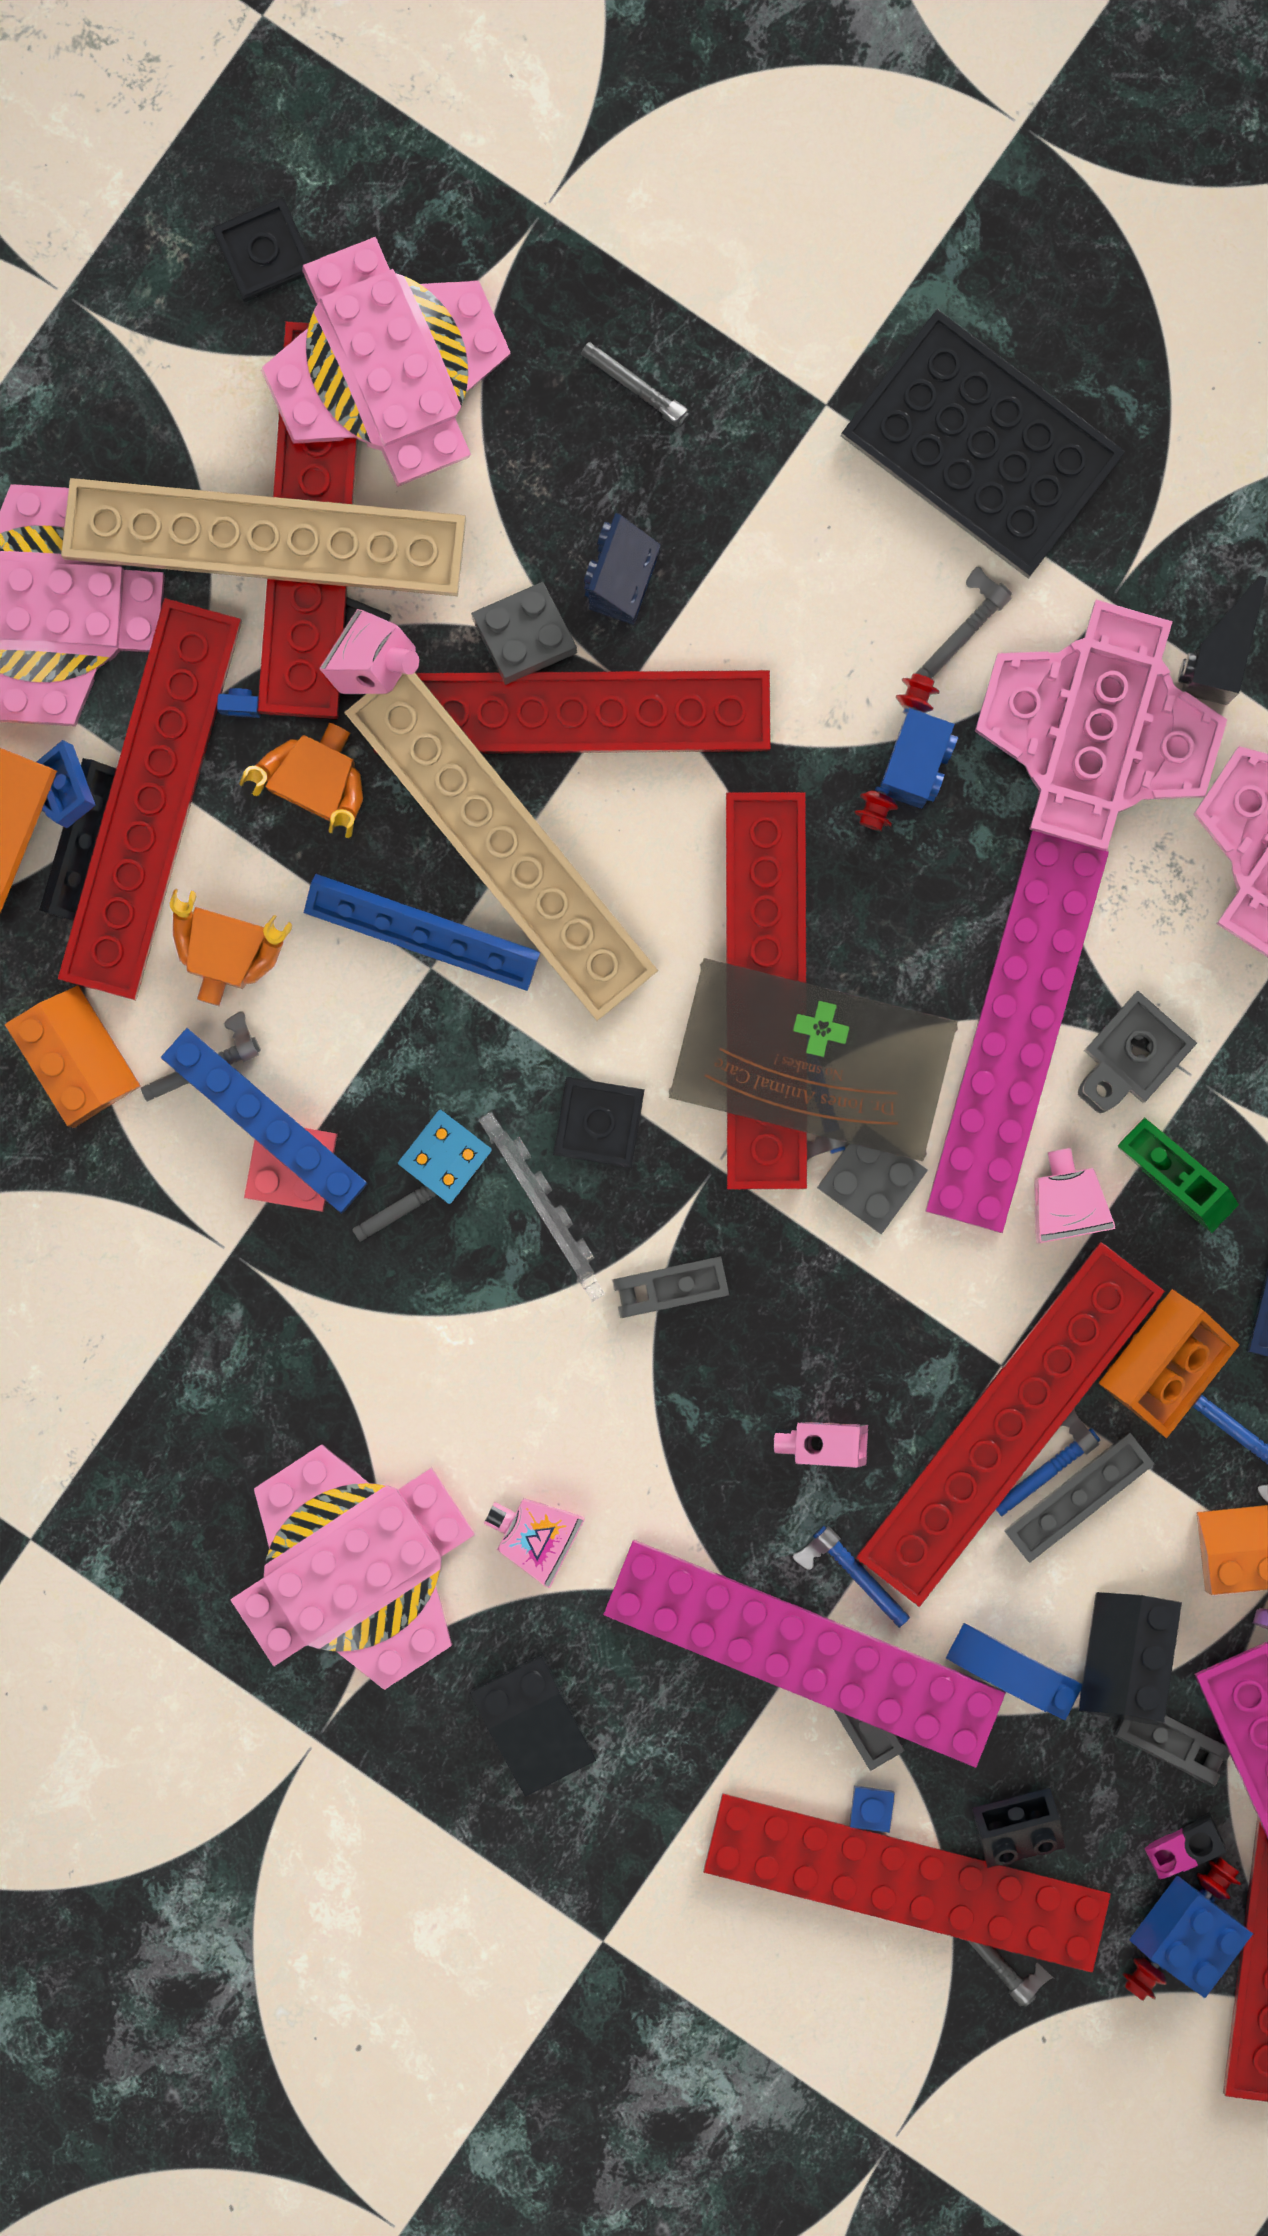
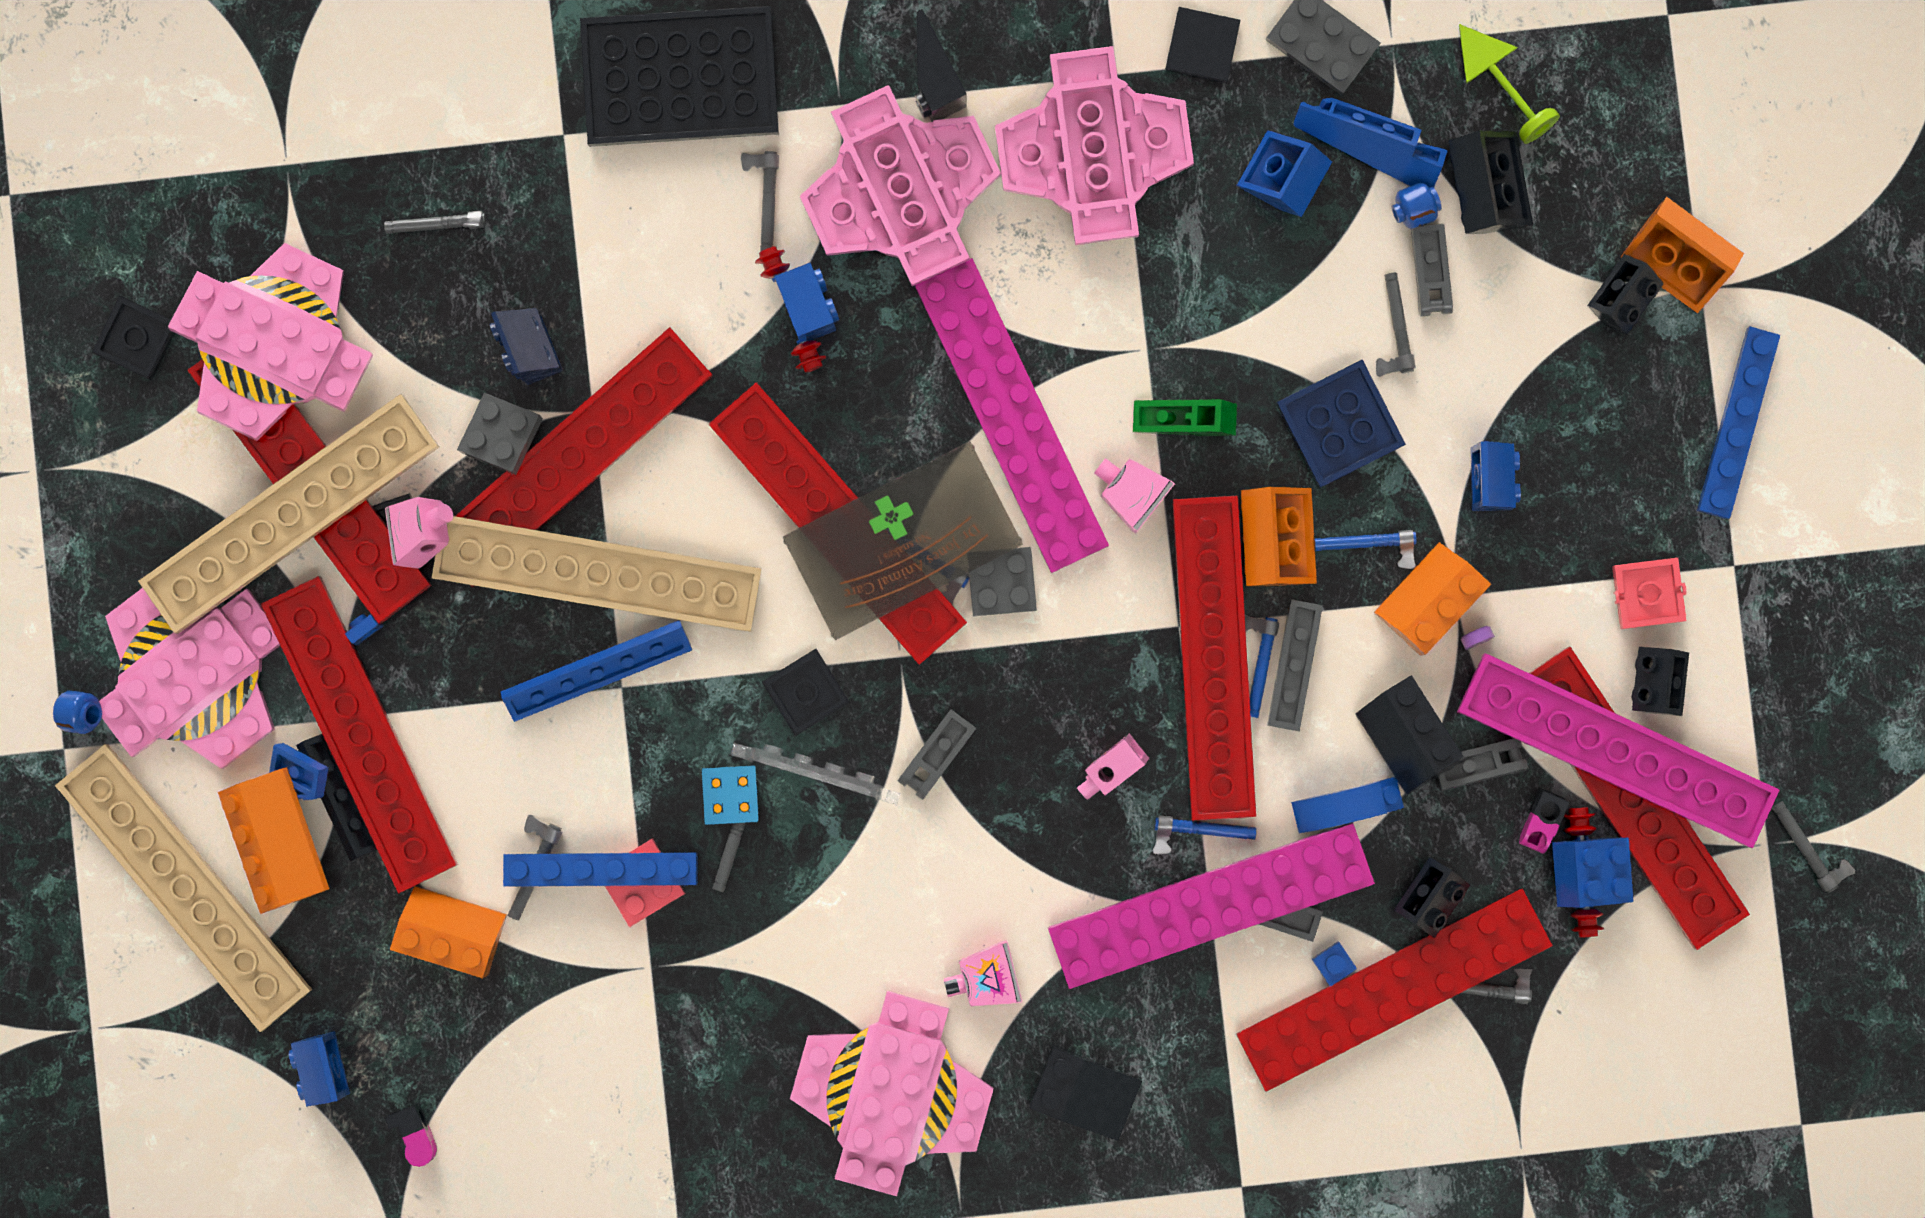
camera: 40 degrees left, 0 degrees up
orange torso [169,889,292,1006] -> none
orange torso [239,723,363,838] -> none
dark grey plate [1078,991,1197,1113] -> none

